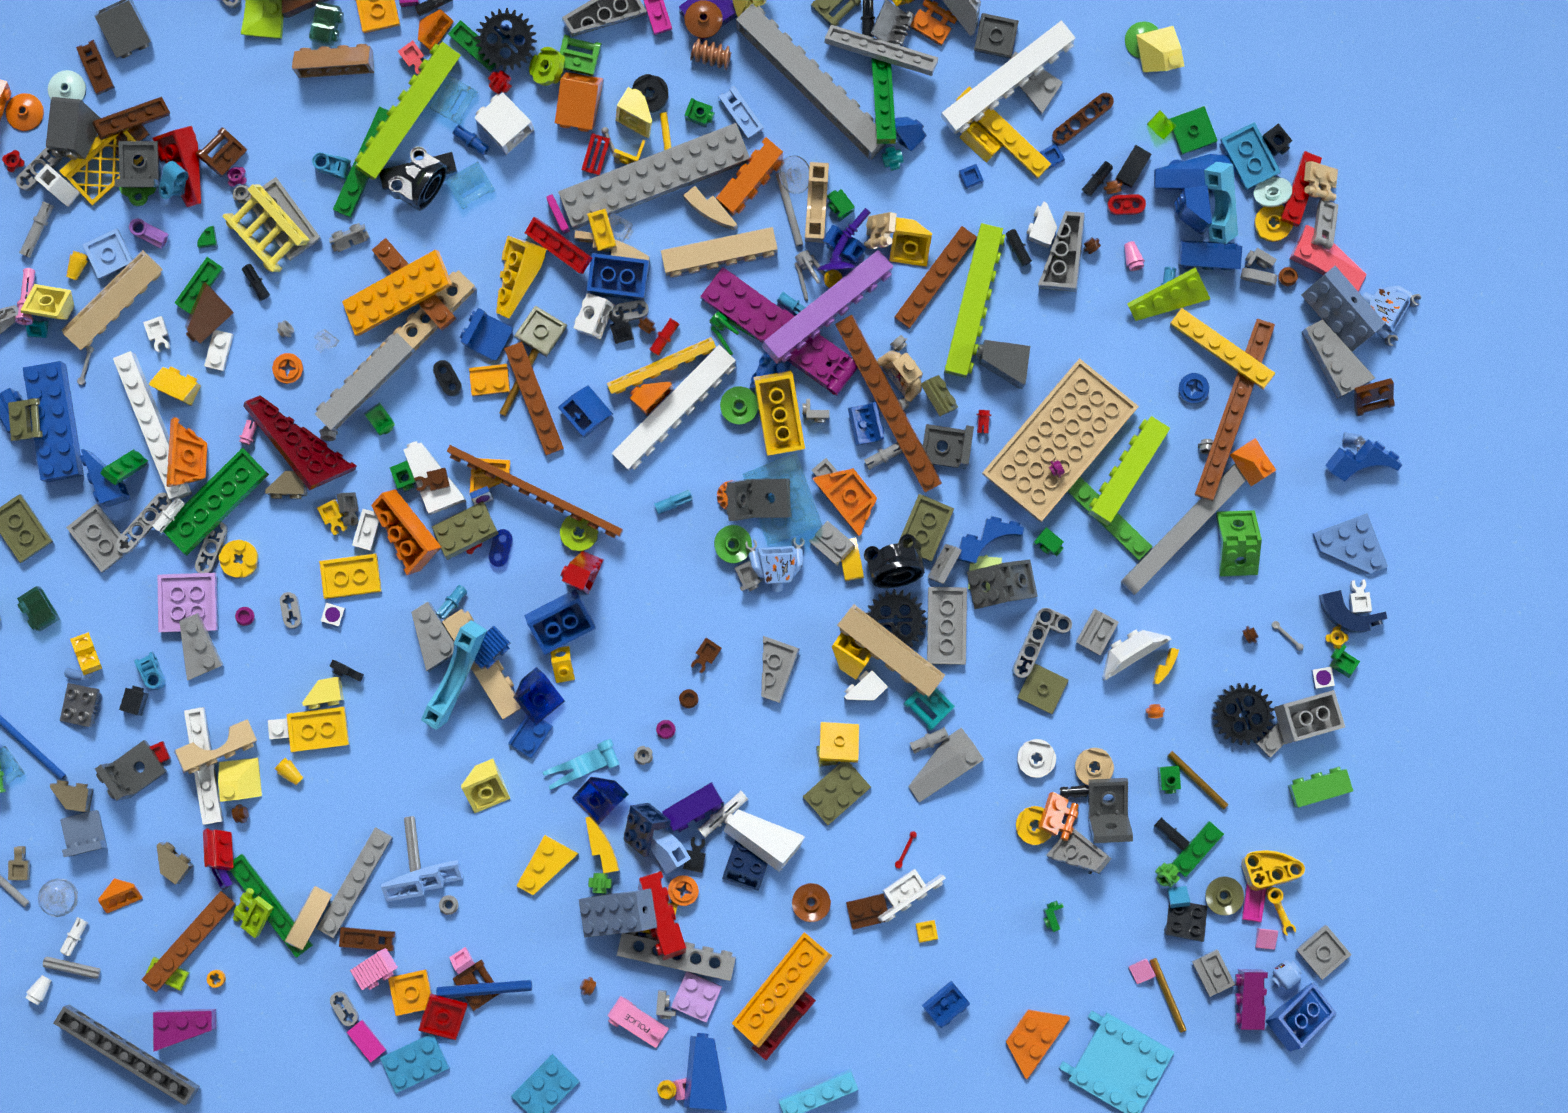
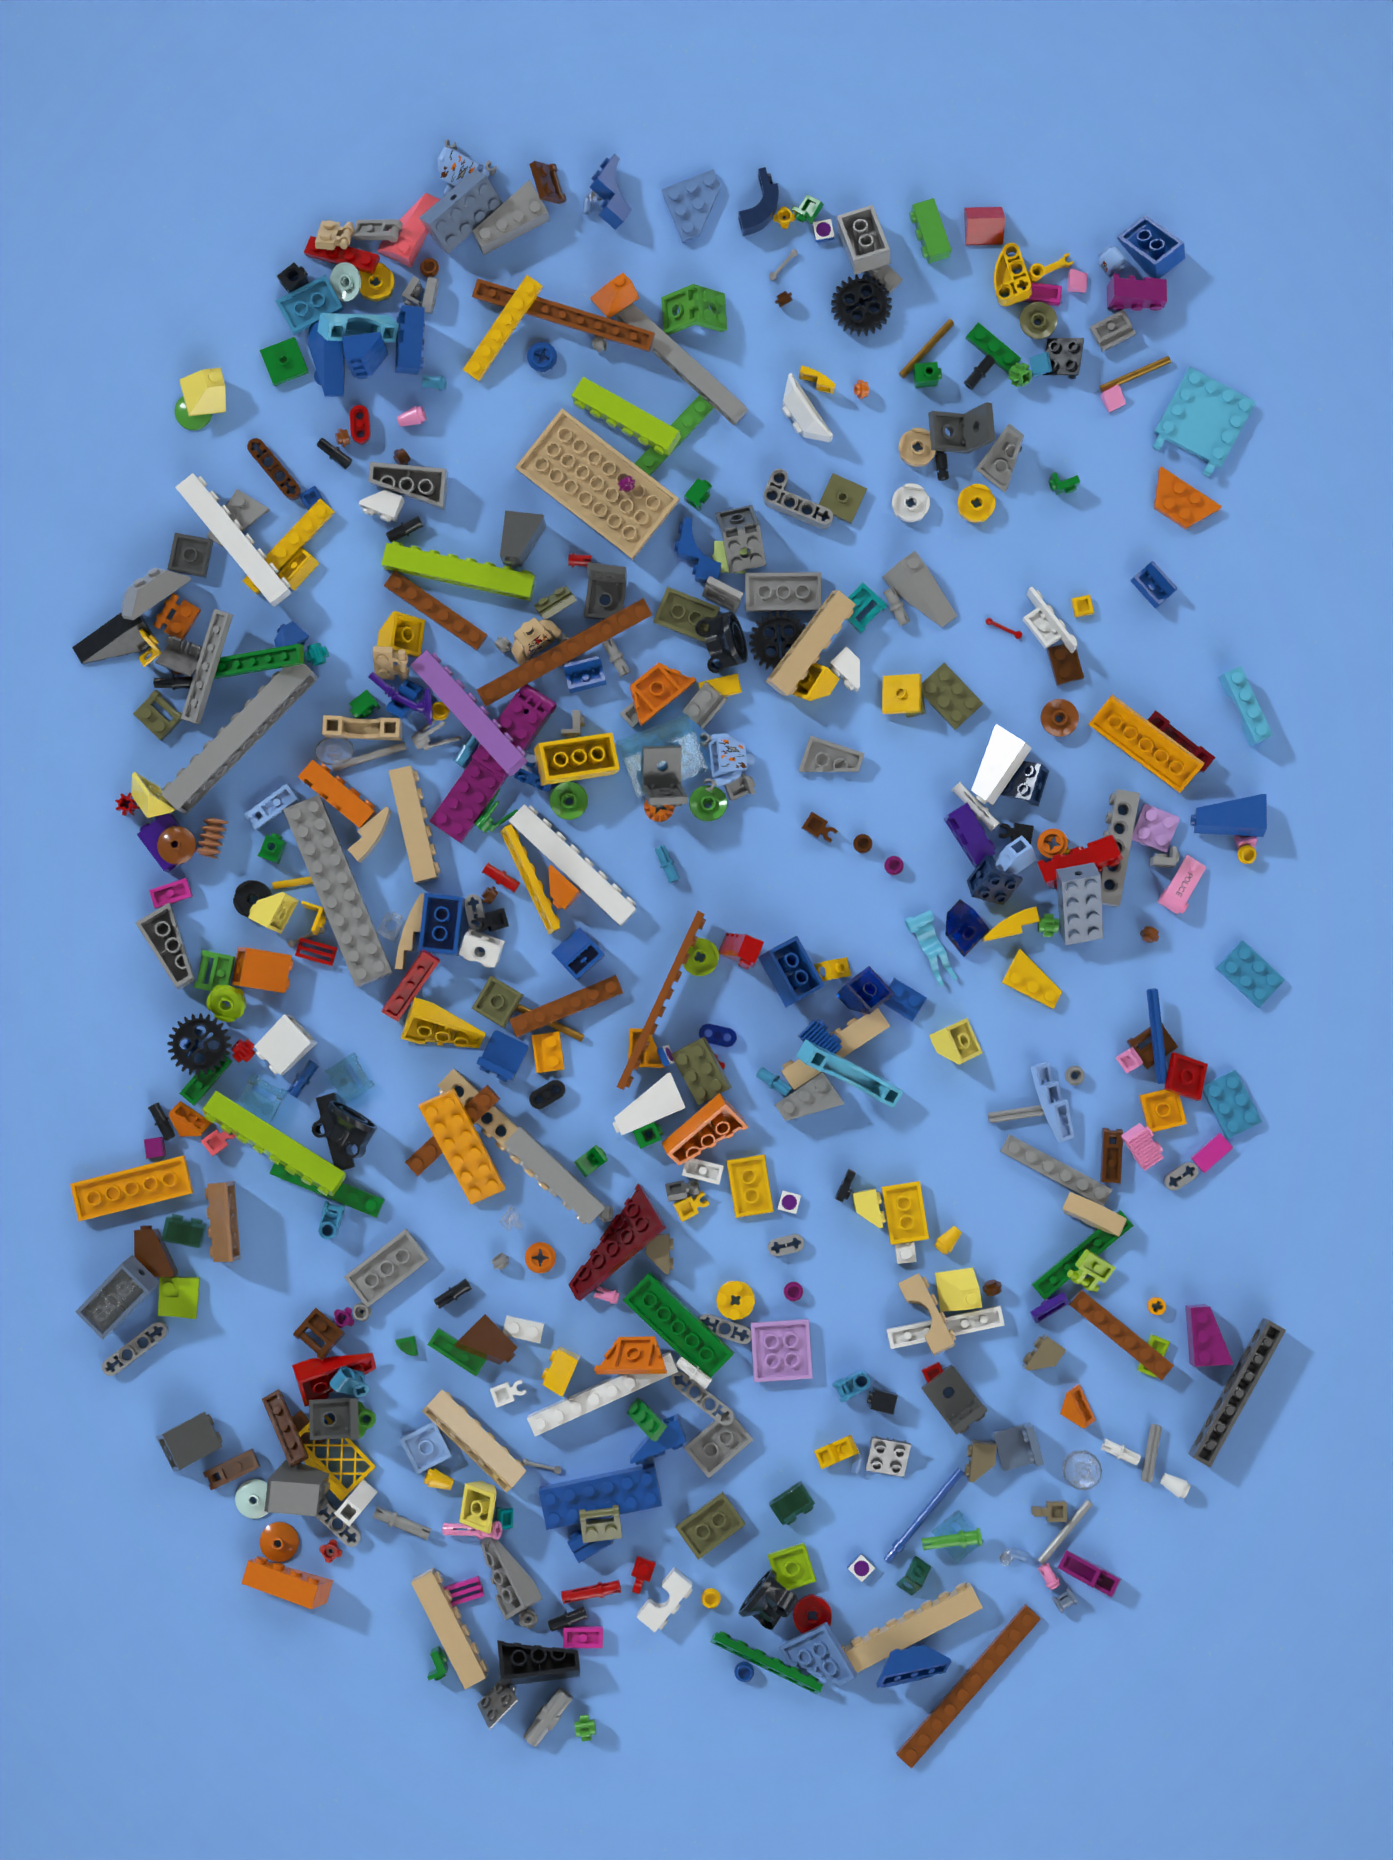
camera: 95 degrees left, 0 degrees up
medium lavender piece [129,218,169,249] -> none
light grey wing [179,613,223,681] -> none
red plate [203,828,233,871] -> none
light yellow fence [222,184,310,272] -> none
light grey hinge [329,223,370,252] -> none
reddish brown plate [414,468,450,492] -> none
dark pink tile [546,194,570,234] -> none
yellow plate [587,208,616,251] -> none
light grey plate [634,746,653,765] -> none
blue tile [959,163,984,189] -> none
plate [1038,792,1079,841] -> none
light grey plate [1076,608,1119,656] -> none
black slope [1115,145,1152,188] -> none
lime wing [1127,268,1211,321] -> none
clear neon green slope [1147,110,1176,139] -> none
light grey plate [1296,925,1352,980] -> none
white plate [1349,579,1372,614] -> none
none -> slope [964,207,1005,245]

